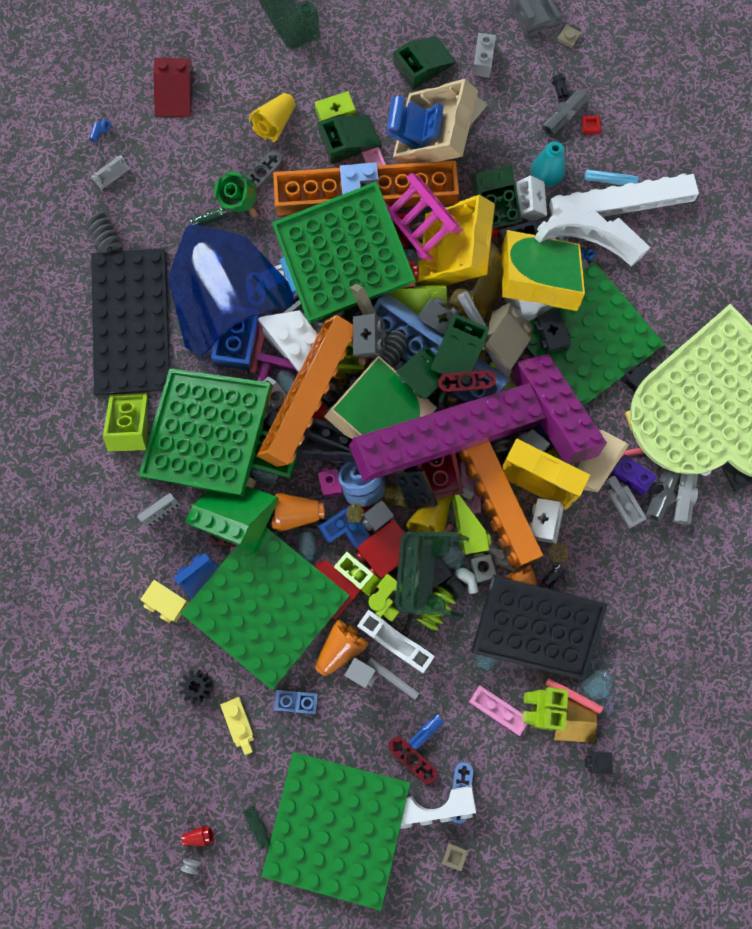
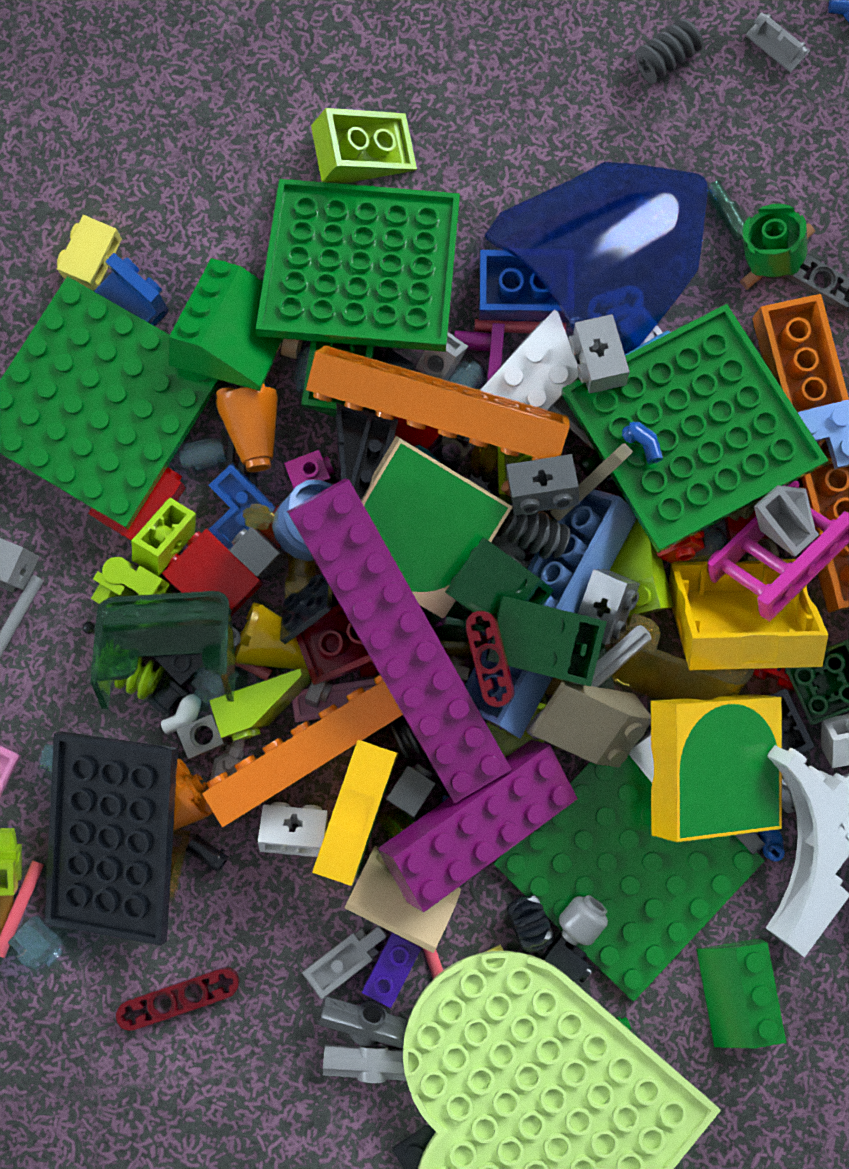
camera: 80 degrees right, 5 degrees up
black plate [91,248,170,395] -> none
light grey tile [138,493,181,528] -> none
orange cone [314,619,369,676] -> none
white arch [357,610,435,674] -> none
black brick [534,309,571,355] -> none
clear yellow plate [548,543,568,563] -> none
none -> dark red beam [116,967,240,1031]
none -> black gear [507,895,553,953]
none -> light grey head [559,895,608,945]
none -> light grey brick [569,314,629,394]
none -> blue arm [622,422,663,464]
none -> green slope [696,938,786,1049]
none -> light grey slope [754,485,819,556]

